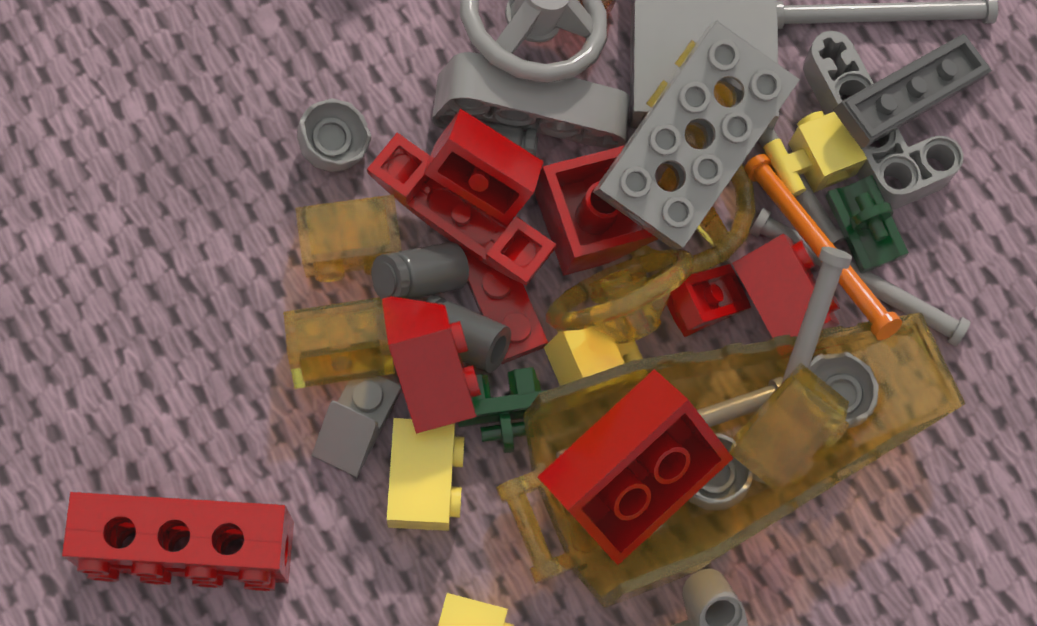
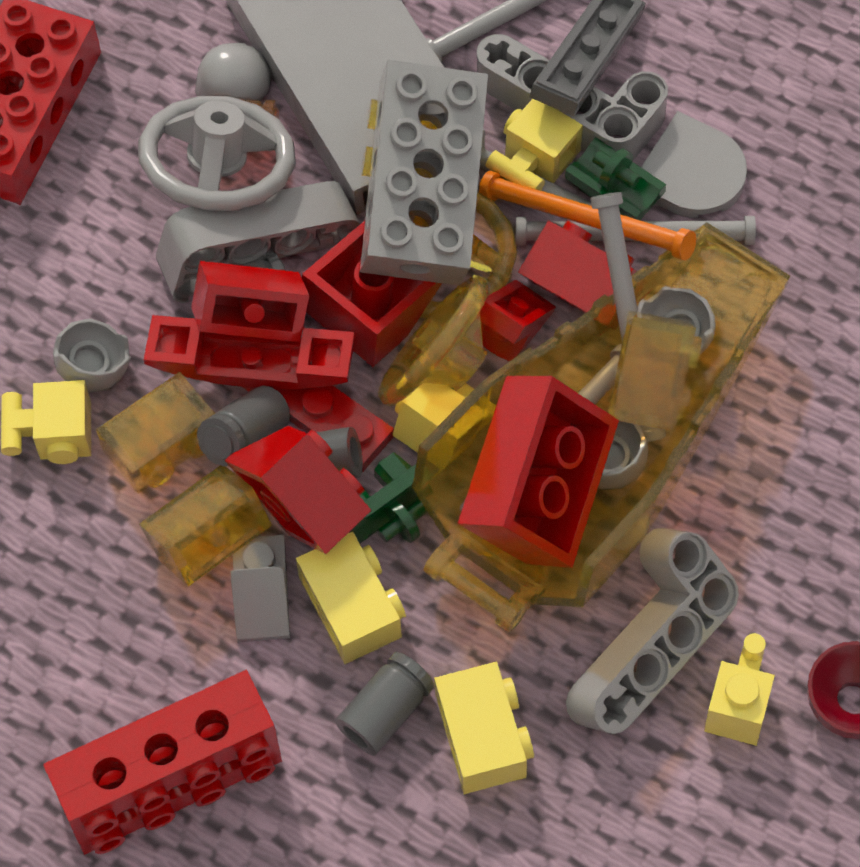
camera: 20 degrees left, 10 degrees down
none -> light yellow brick [1,380,91,464]
none -> dark grey piece [335,652,435,756]
none -> light grey tile [641,111,747,218]

